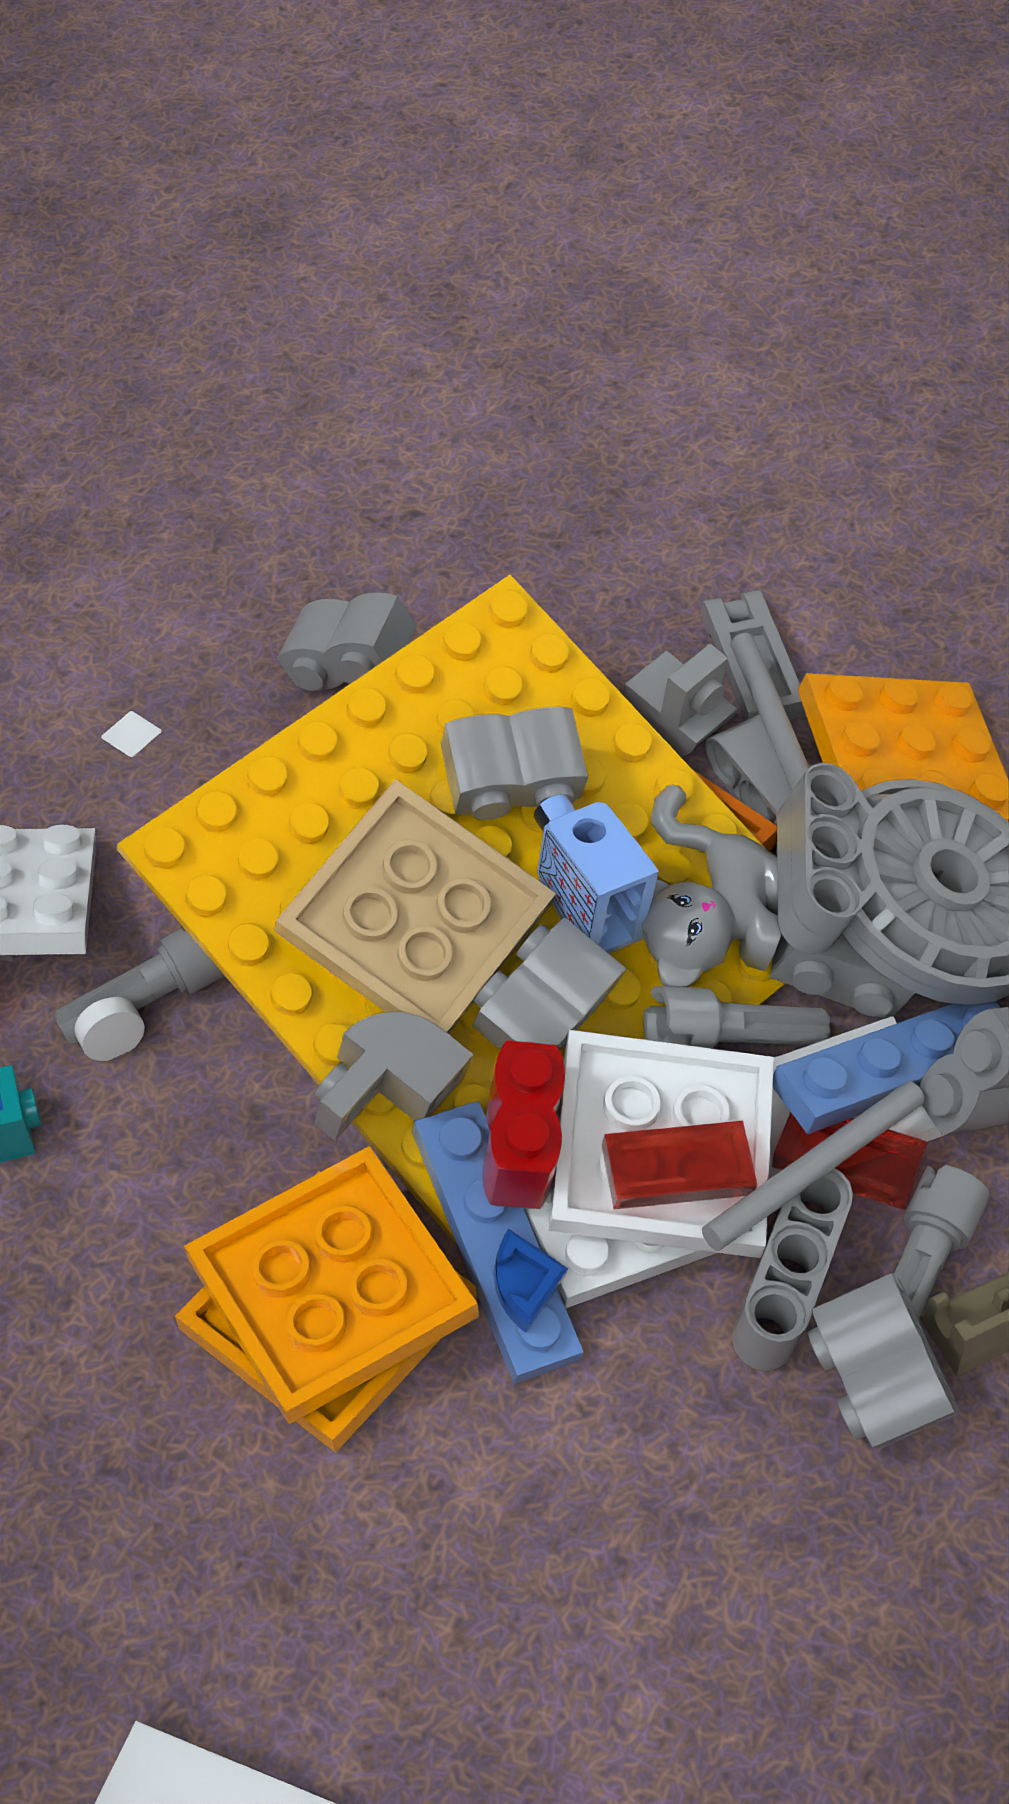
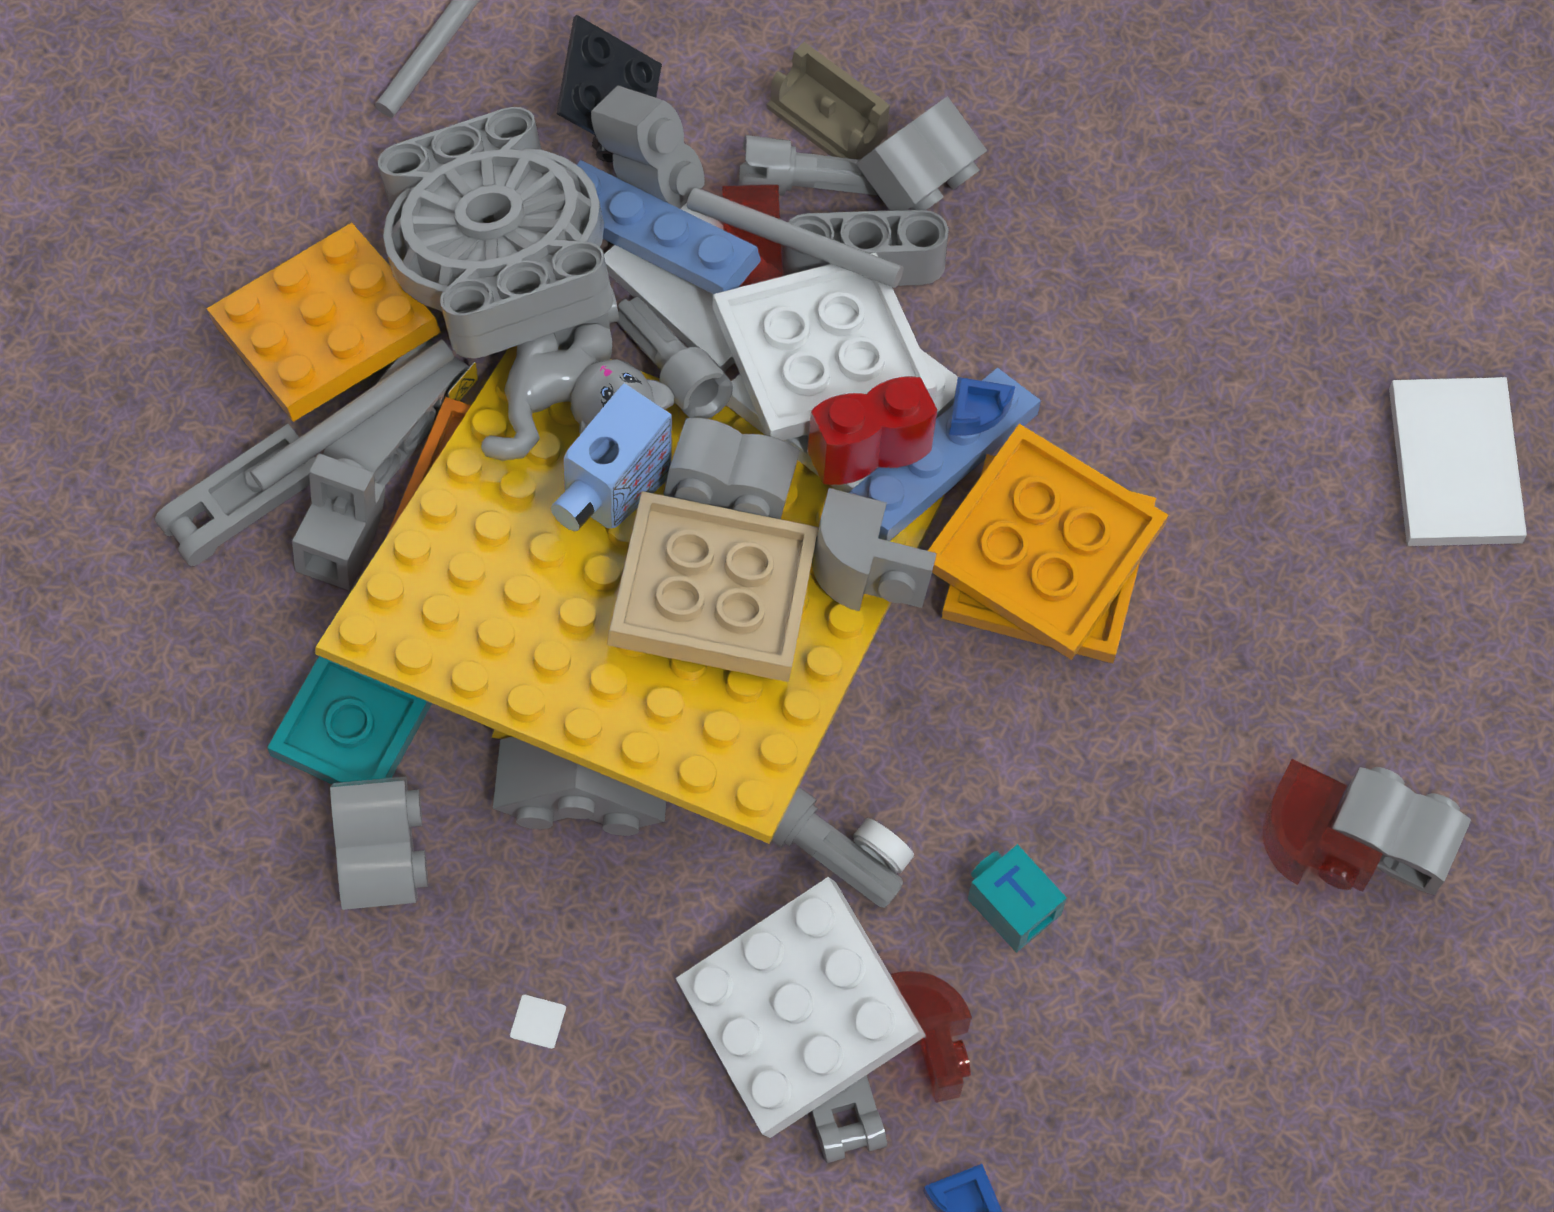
camera: 120 degrees left, 15 degrees up
light grey brick [441,707,588,820] -> none
clear red tile [601,1120,757,1210] -> none

